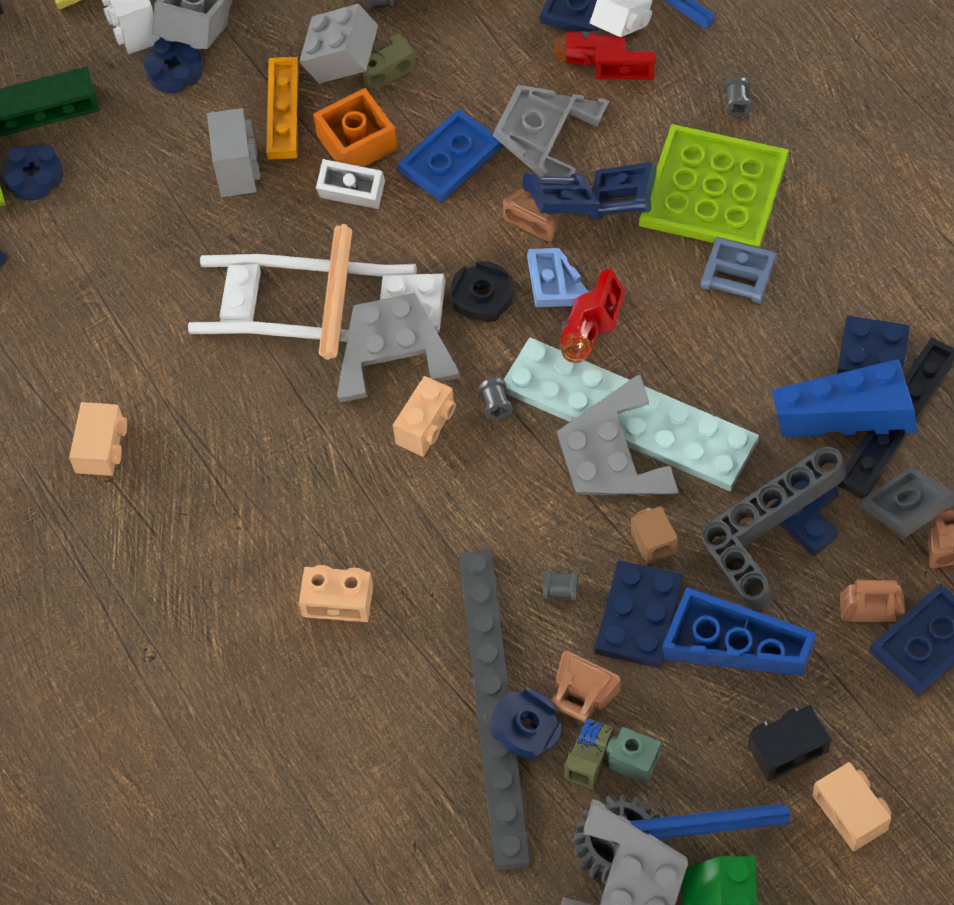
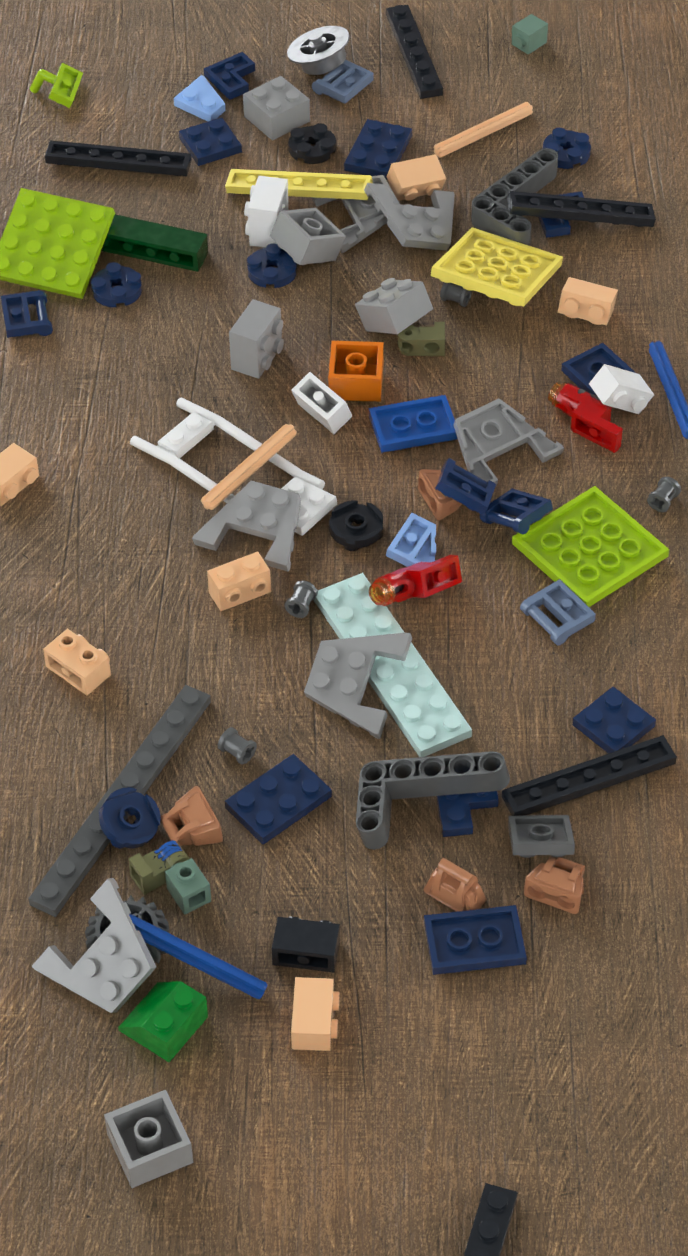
camera: 30 degrees right, 10 degrees down
light orange plate [266,57,299,160] -> none
medium nougat brick [631,506,678,565] -> none
blue wedge [662,587,816,676] -> none
blue wedge [771,359,917,438] -> none

